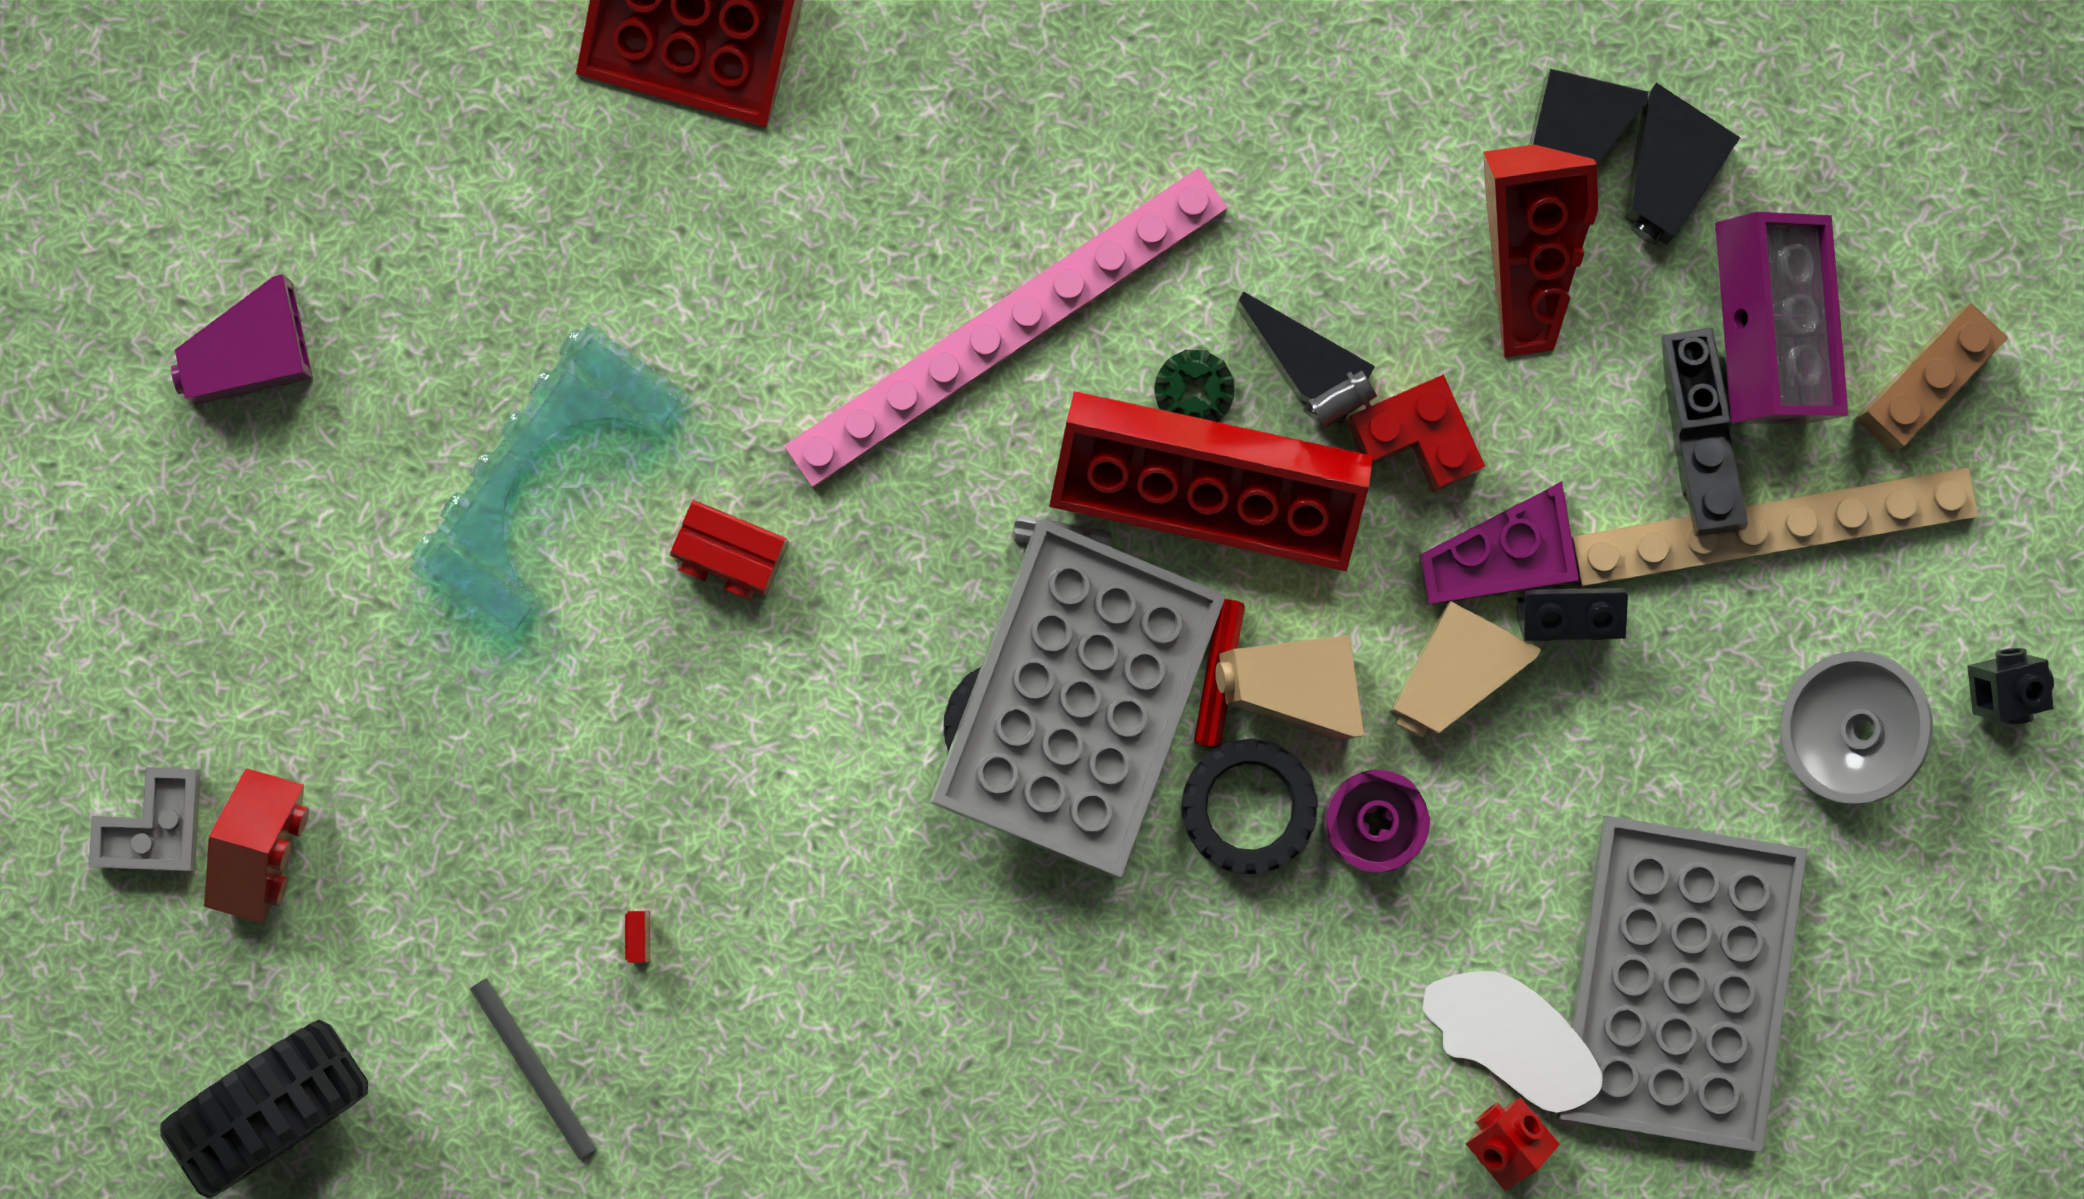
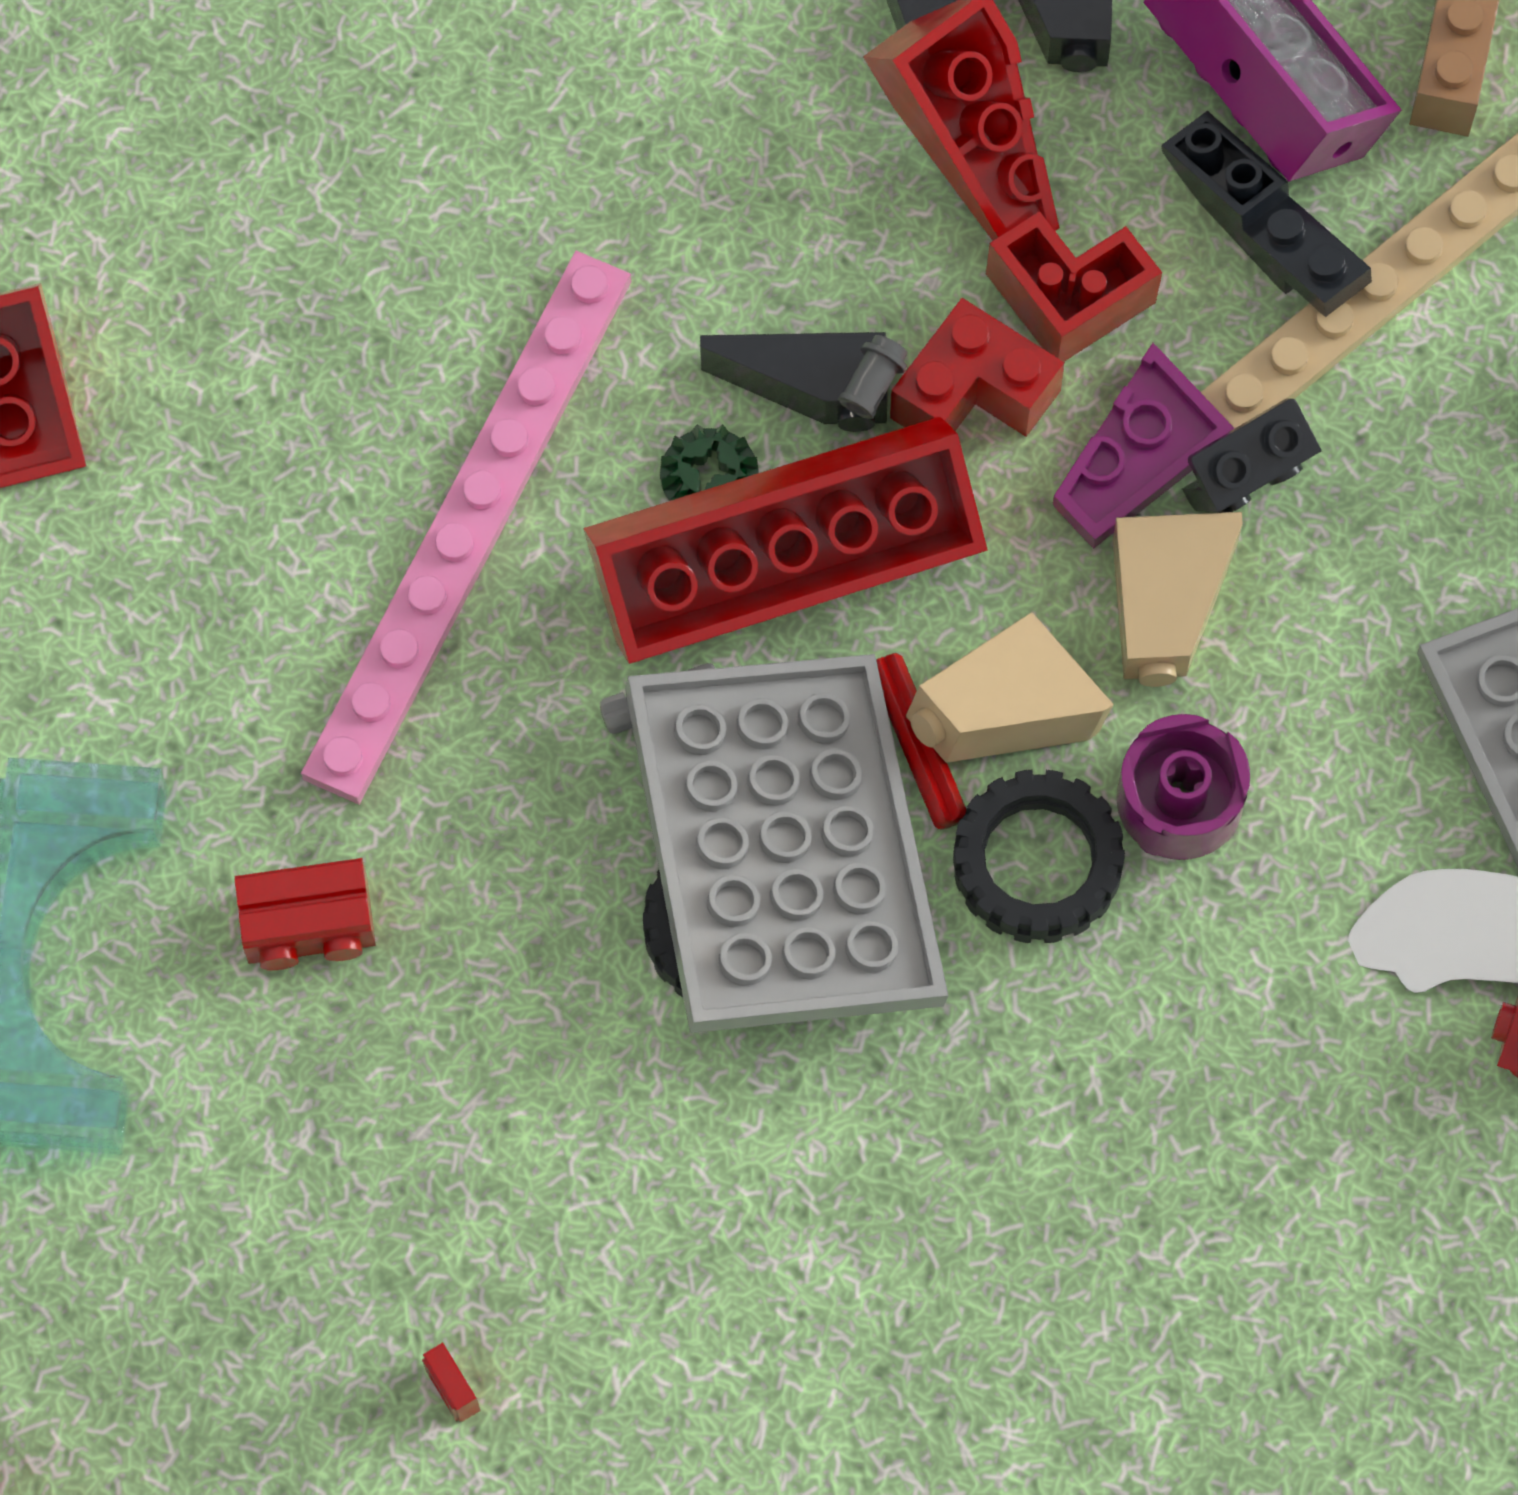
camera: 30 degrees left, 15 degrees down
none -> red brick [985,211,1162,362]

